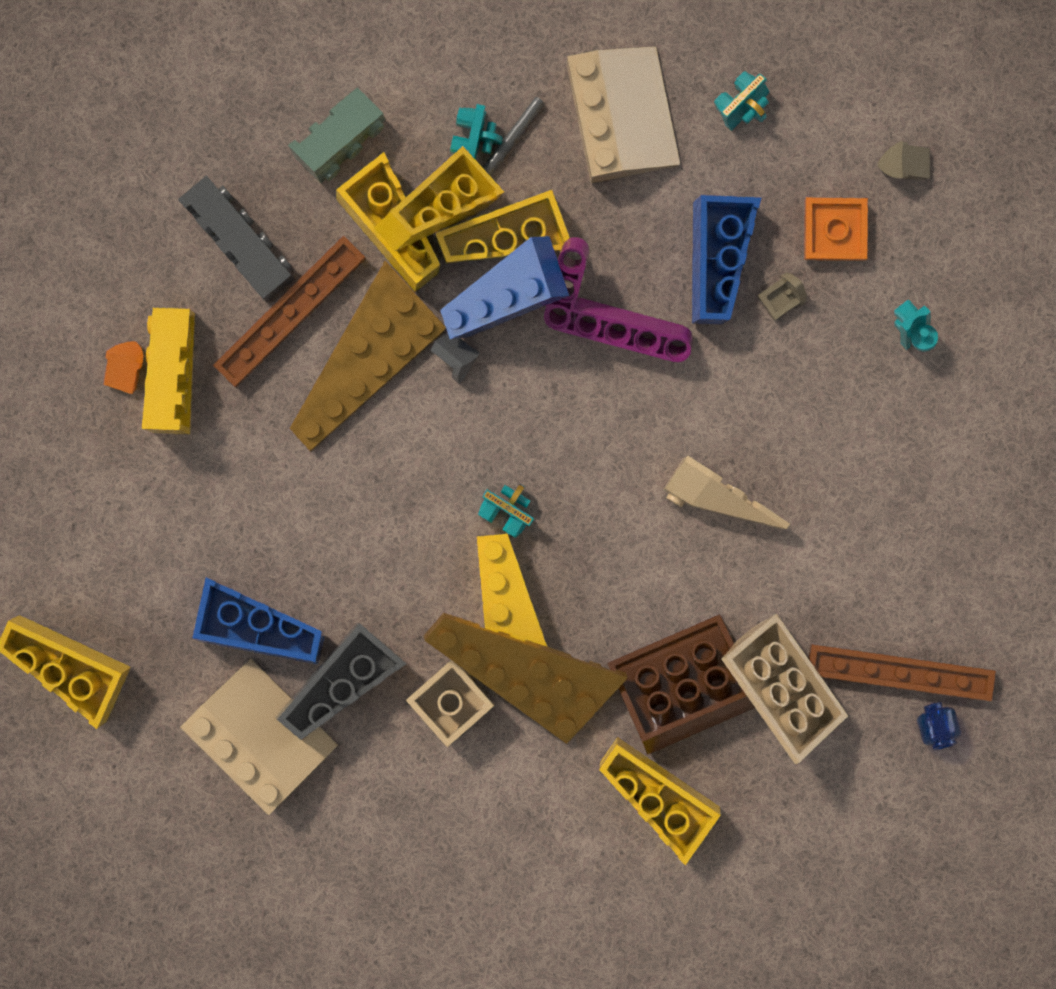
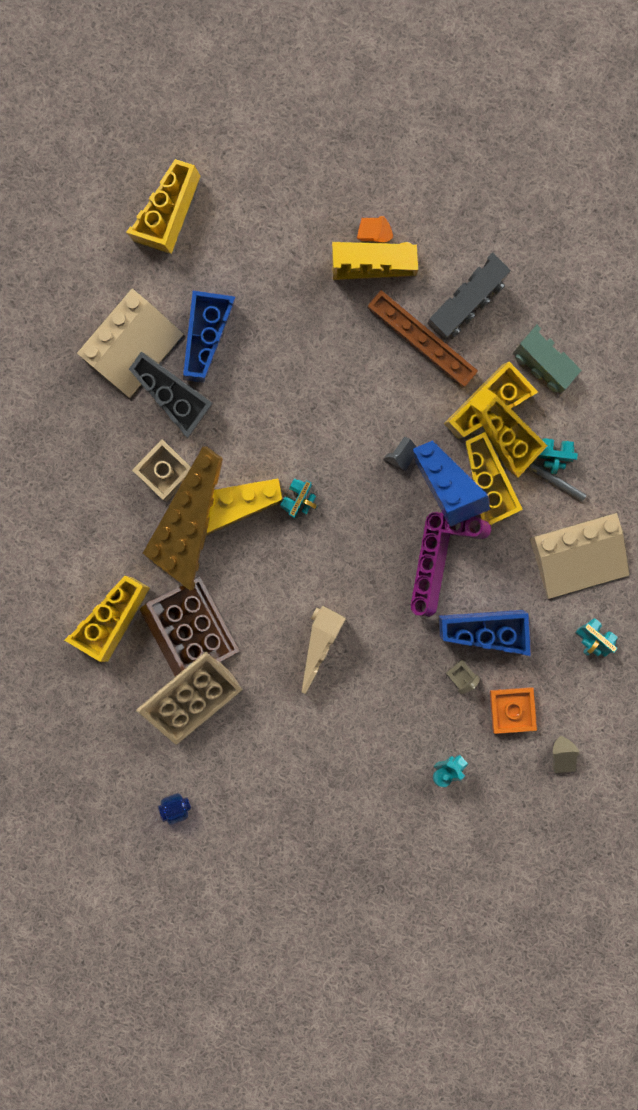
camera: 85 degrees right, 0 degrees up
pearl gold wing [289,261,447,452] -> none
dark orange plate [808,644,996,701] -> none

